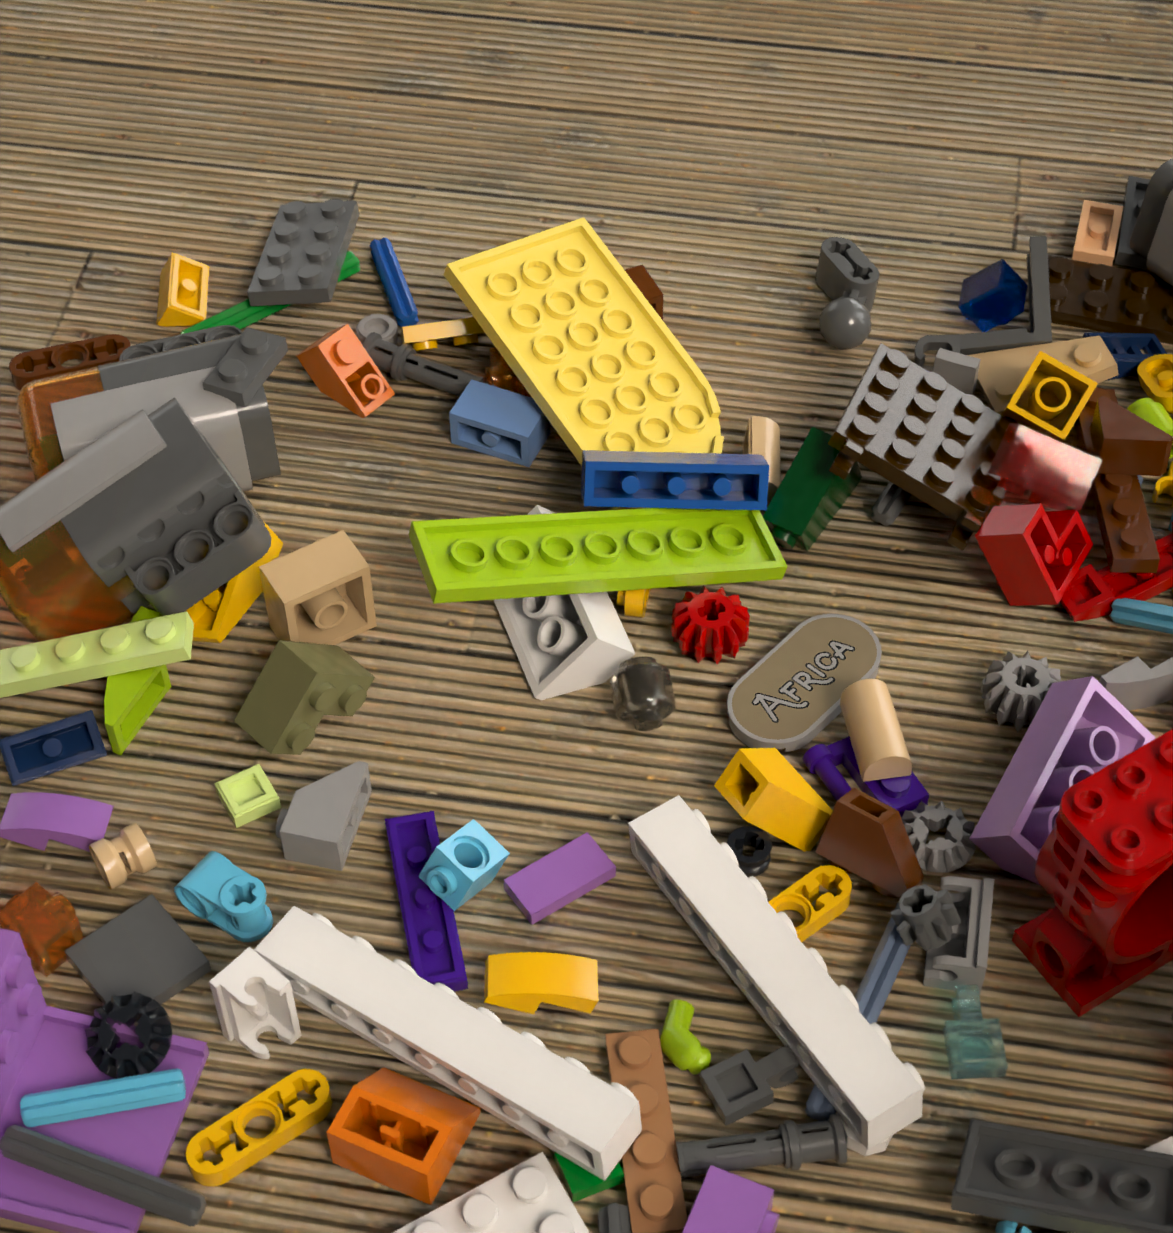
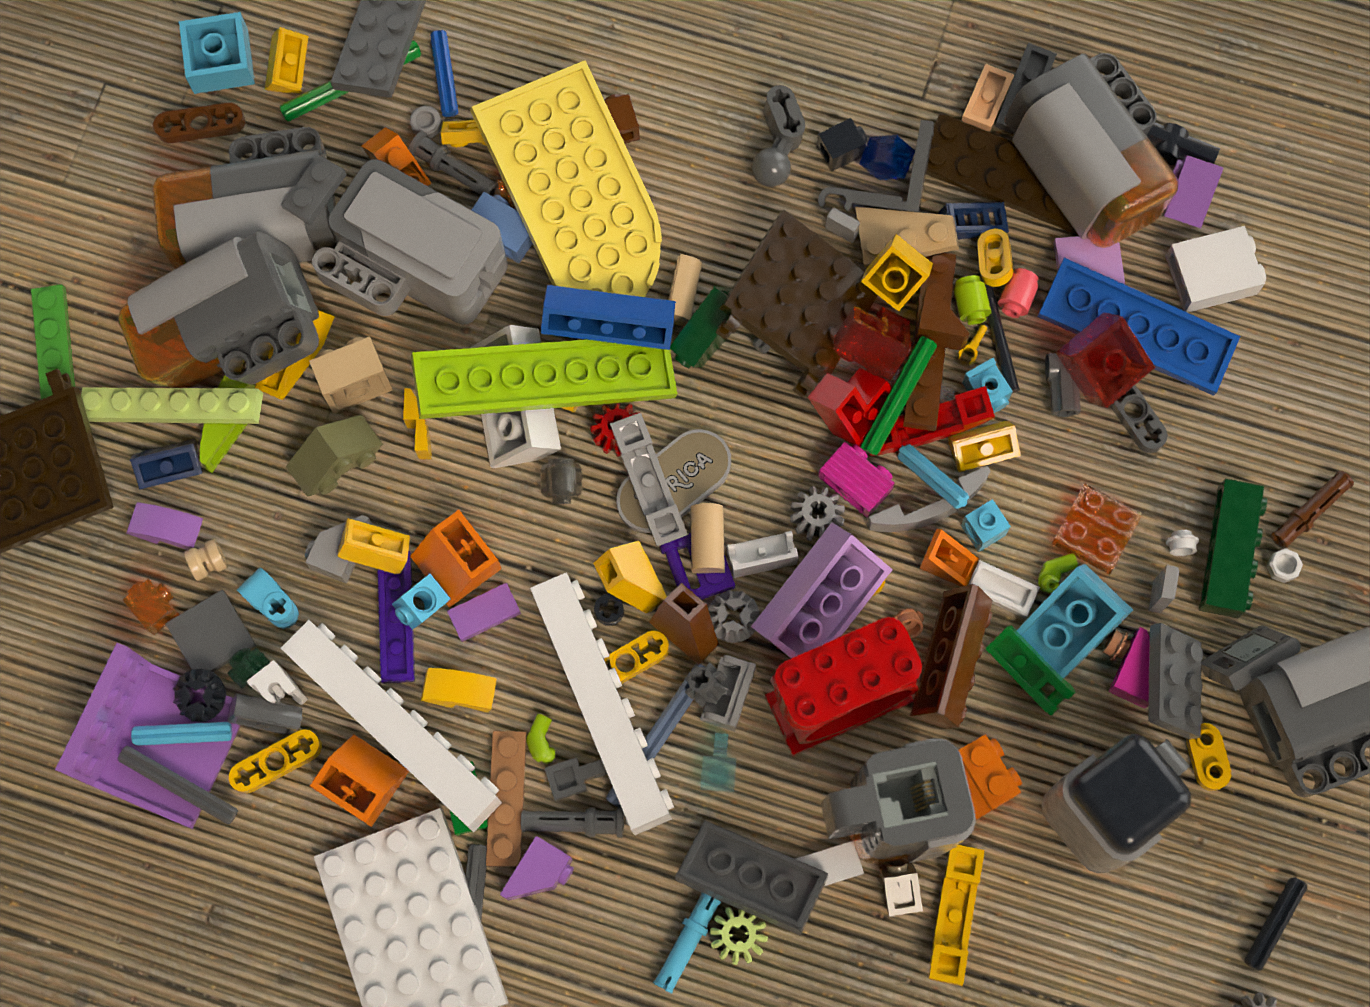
camera: 10 degrees right, 25 degrees up
yellowish green tile [214,764,281,828] -> none
none -> medium azure brick [179,12,255,94]
none -> clear green gear [227,648,270,689]
none -> dark grey brick [227,693,302,735]
none -> light grey piece [312,159,508,325]
none -> yellow slope [337,518,410,574]
none -> yellow slope [403,388,432,460]
none -> orange slope [410,509,502,608]
none -> light grey slope [610,413,688,547]
none -> white hinge [726,531,798,578]
none -> black brick [817,118,868,172]
none -> dark pink brick [818,442,895,518]
none -> green axle [861,336,937,455]

